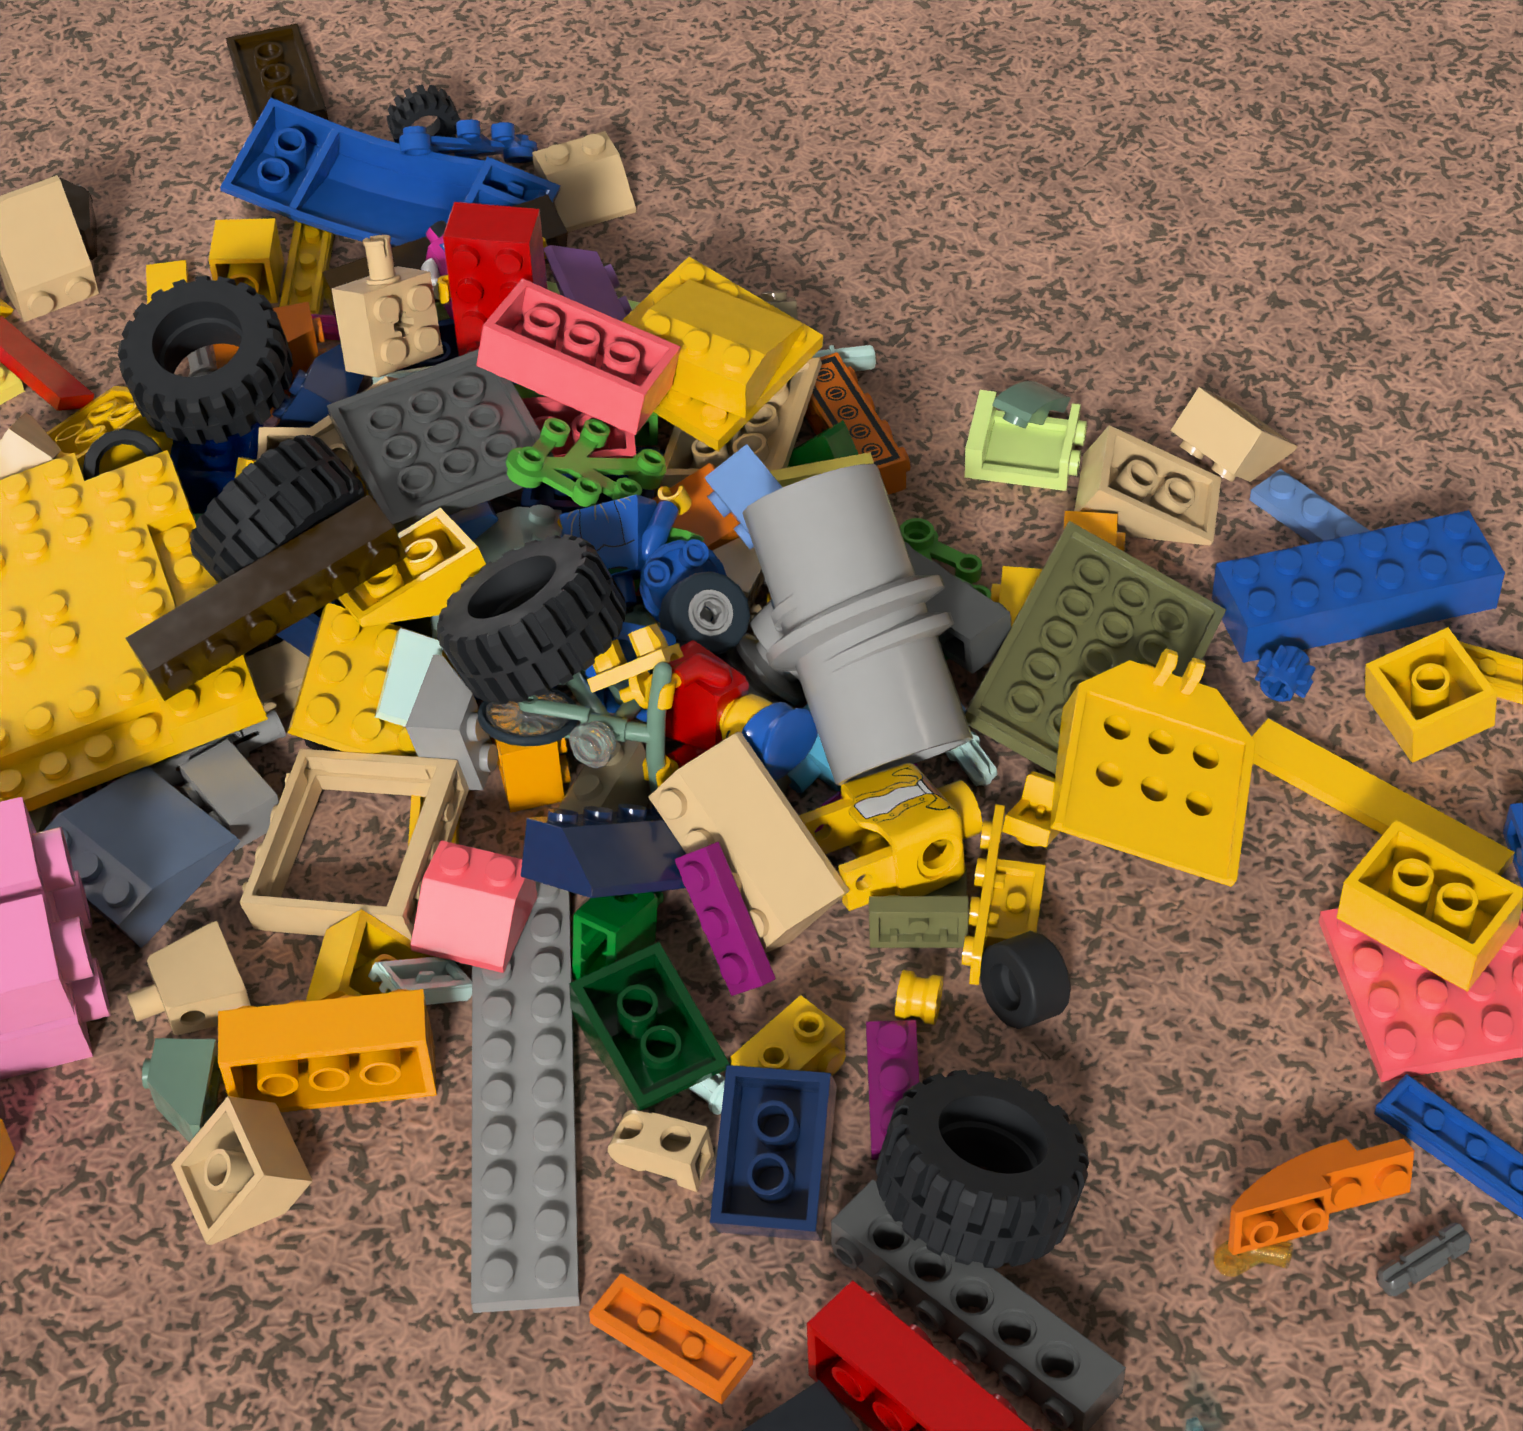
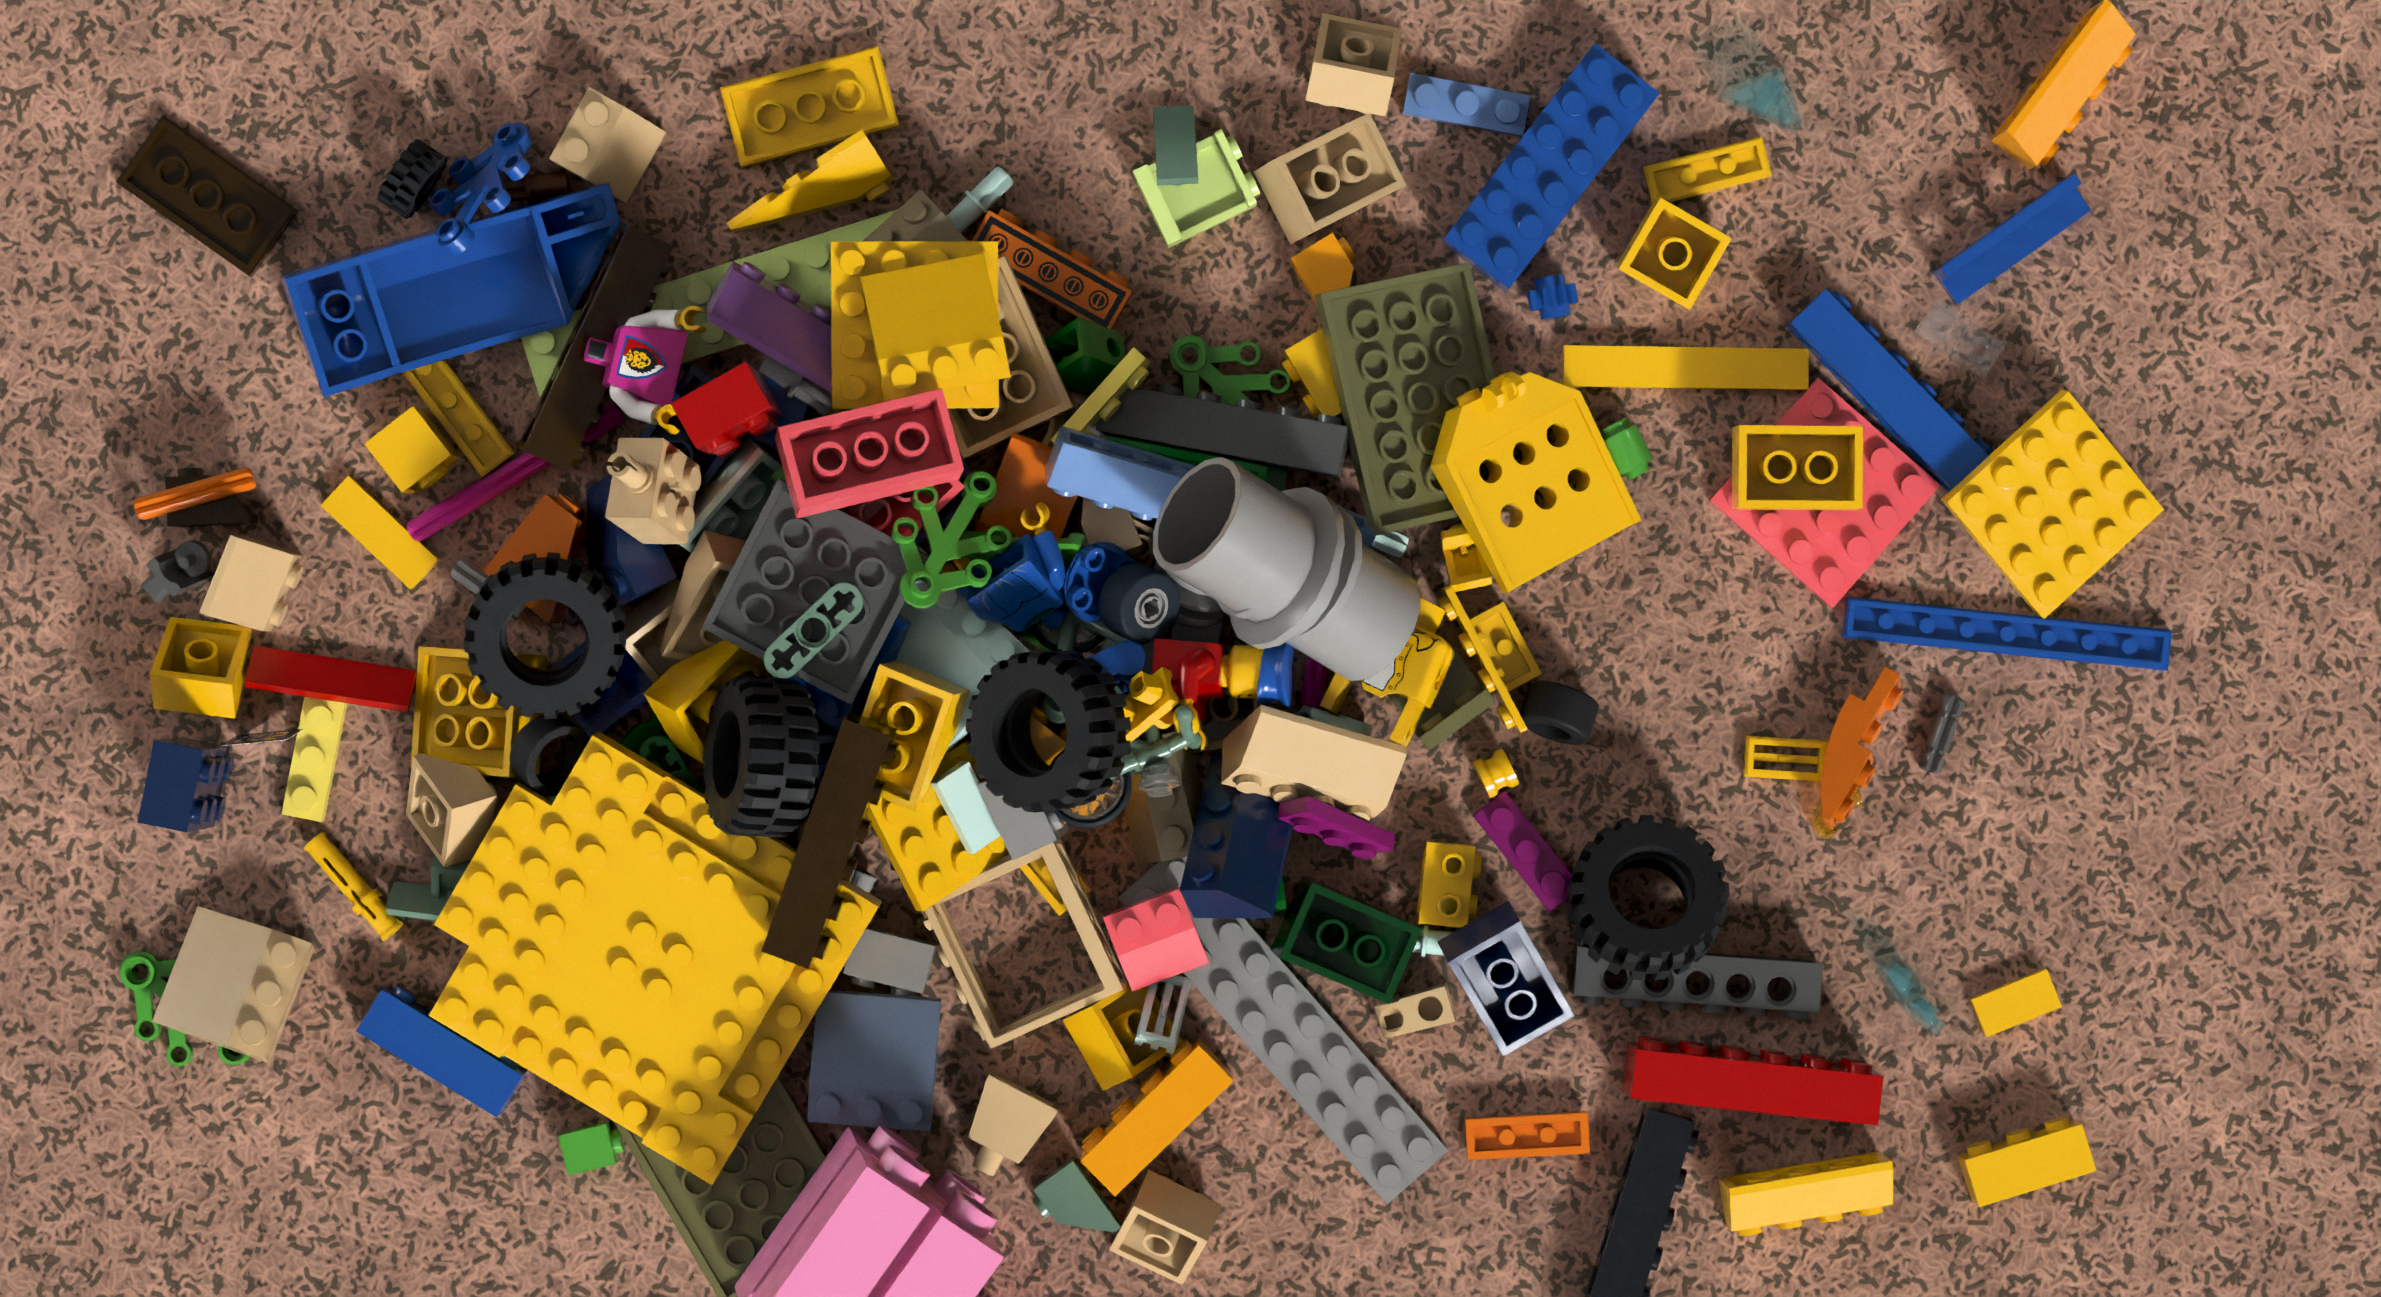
camera: 40 degrees left, 40 degrees up
none -> orange axle [134,467,256,520]
none -> yellow tile [720,46,900,168]
none -> yellow wedge [727,129,894,234]
none -> sand green beam [764,582,864,679]
none -> bright green brick [1600,417,1654,481]
none -> yellow tile [1743,736,1828,781]

